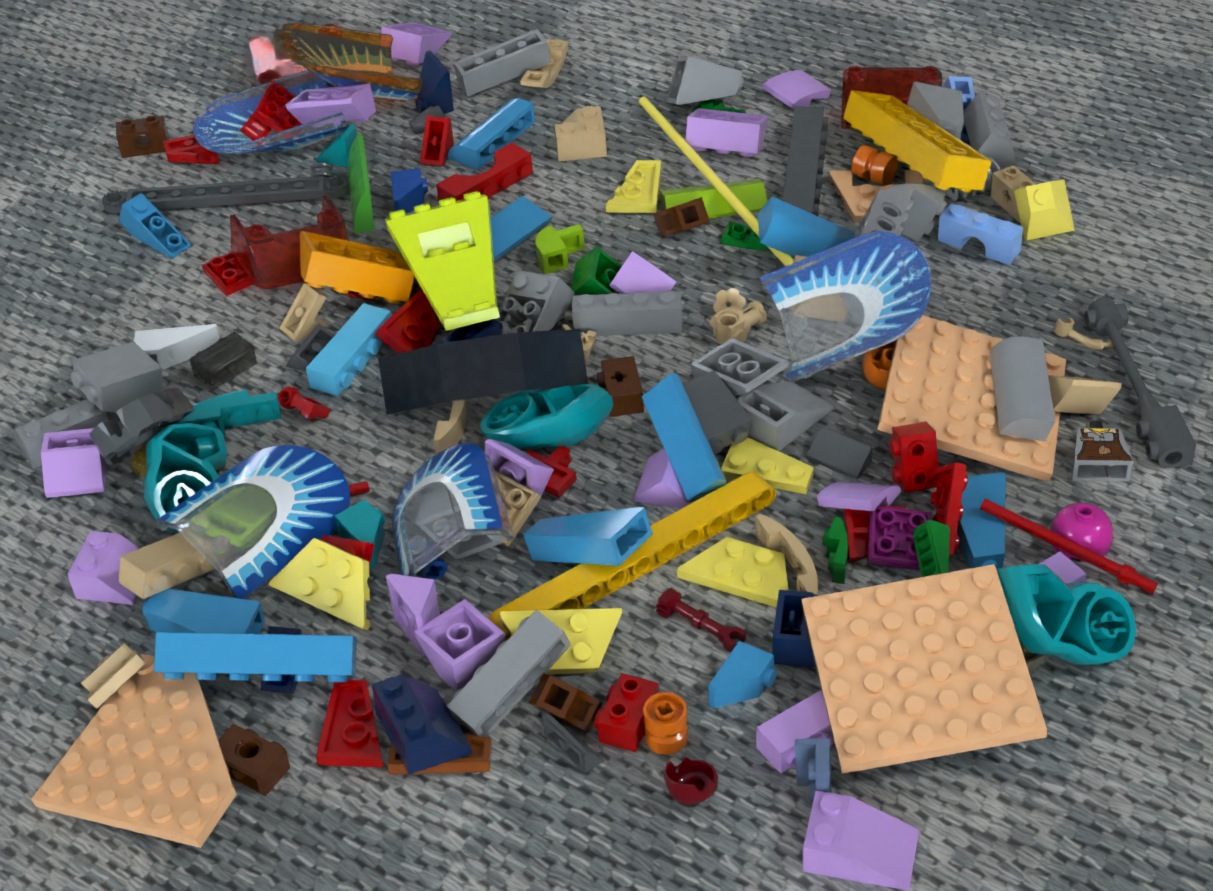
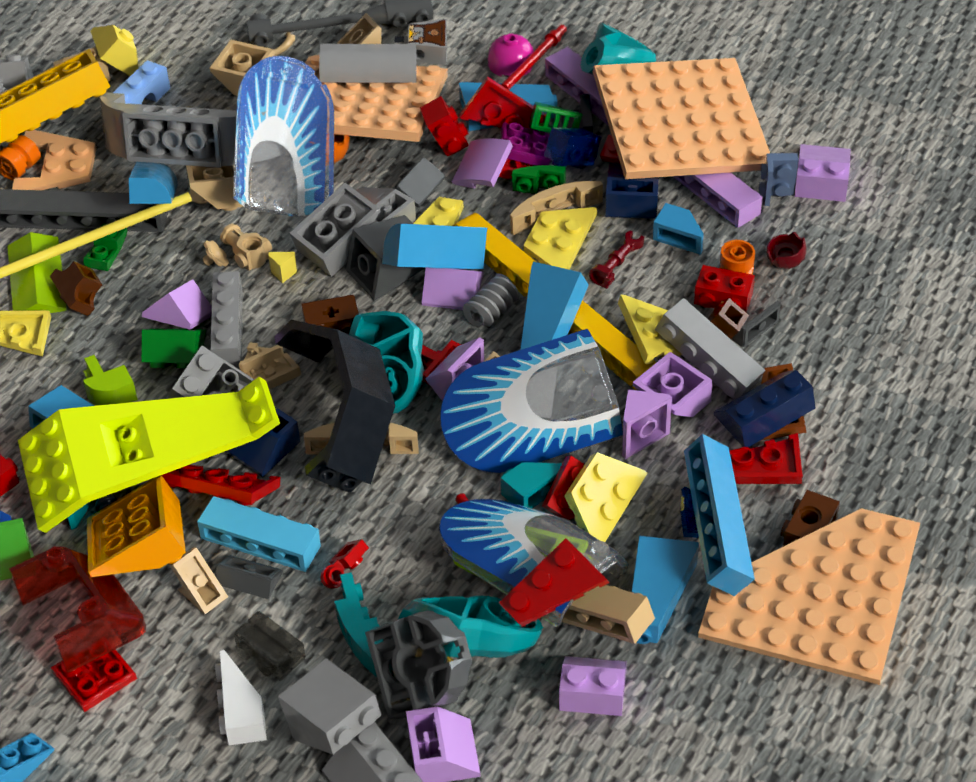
camera: 95 degrees left, 5 degrees up
tan slope [81,643,145,709] -> none
none -> tan slope [210,40,275,96]
none -> light yellow slope [268,252,297,283]
none -> light grey piece [463,274,519,327]
none -> red wing [499,538,610,627]
none -> clear blue brick [544,127,602,168]

